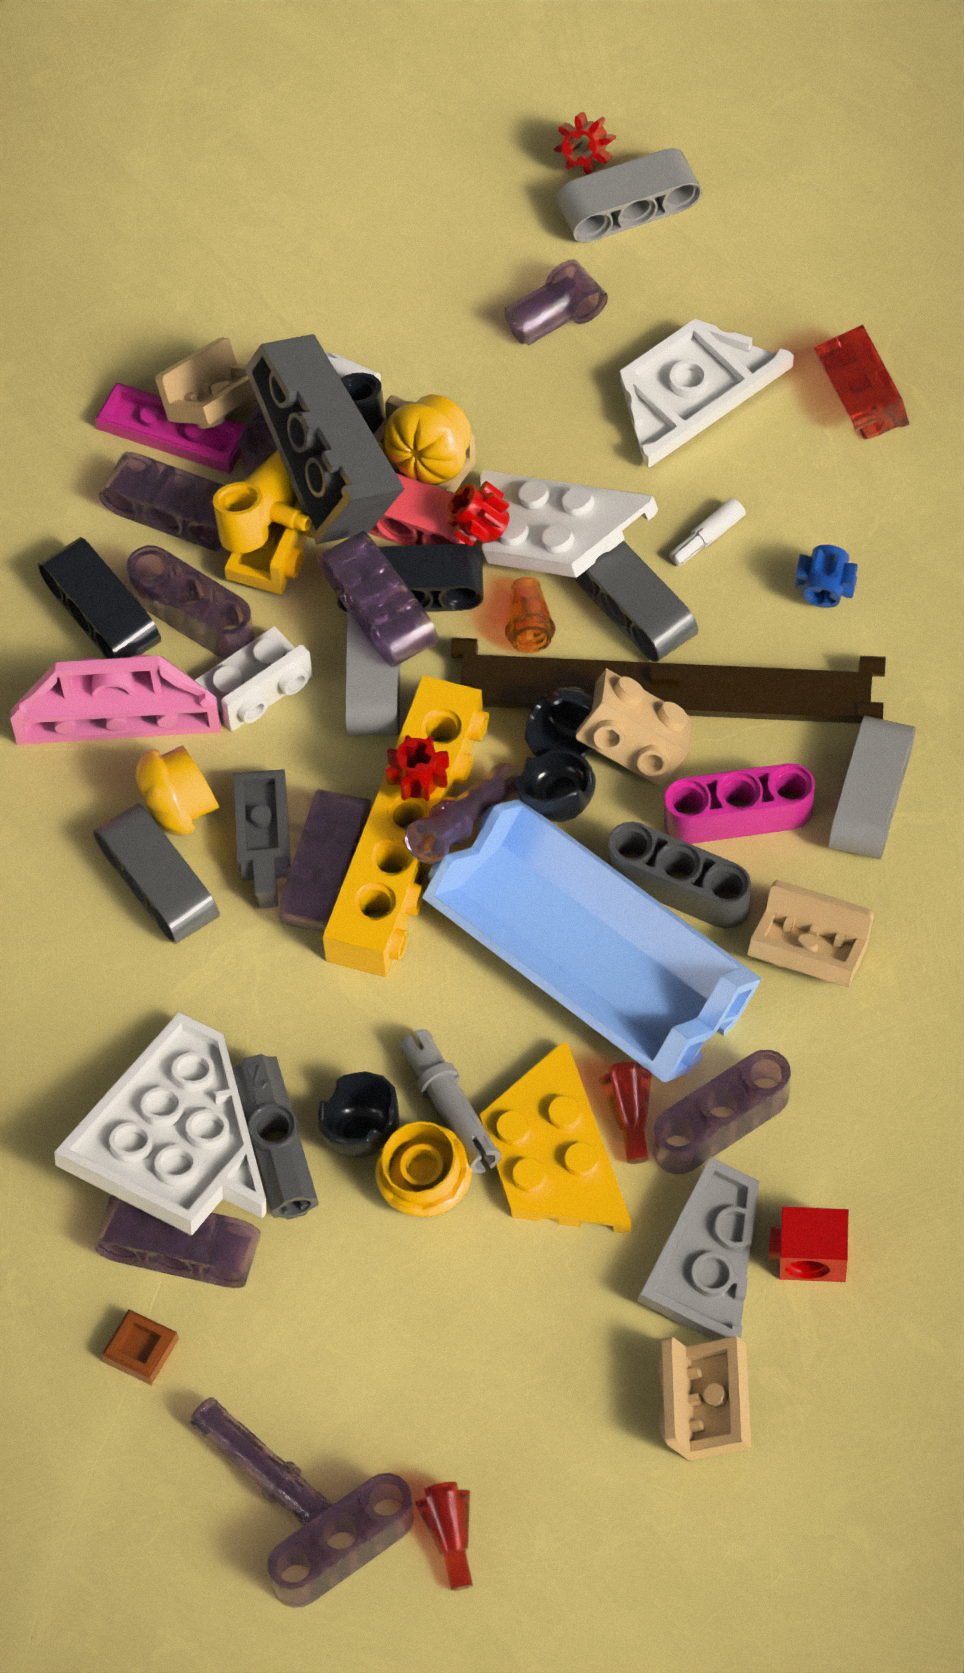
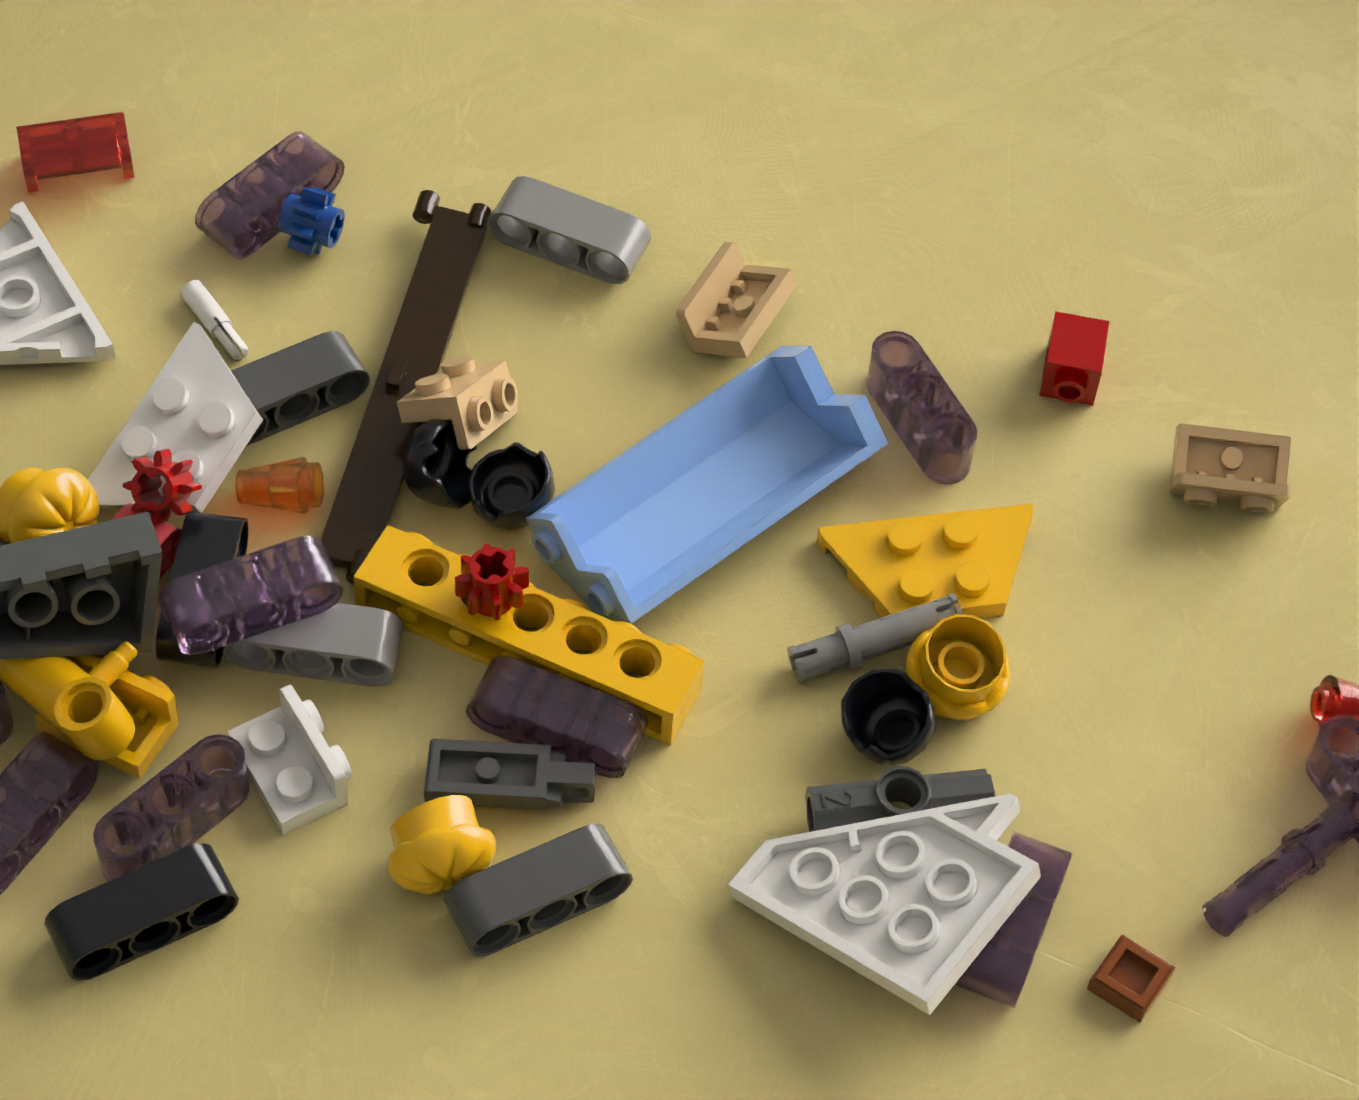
camera: 90 degrees left, 5 degrees down
bright pink wedge [10,655,221,745] -> none
pin [405,763,520,864] -> none
clear red cone [599,1061,652,1164] -> none
dark grey beam [608,821,751,929] -> none
light grey wing [637,1157,759,1341] -> none
dark pink beam [664,763,815,844] -> none
none -> beam [195,131,345,259]

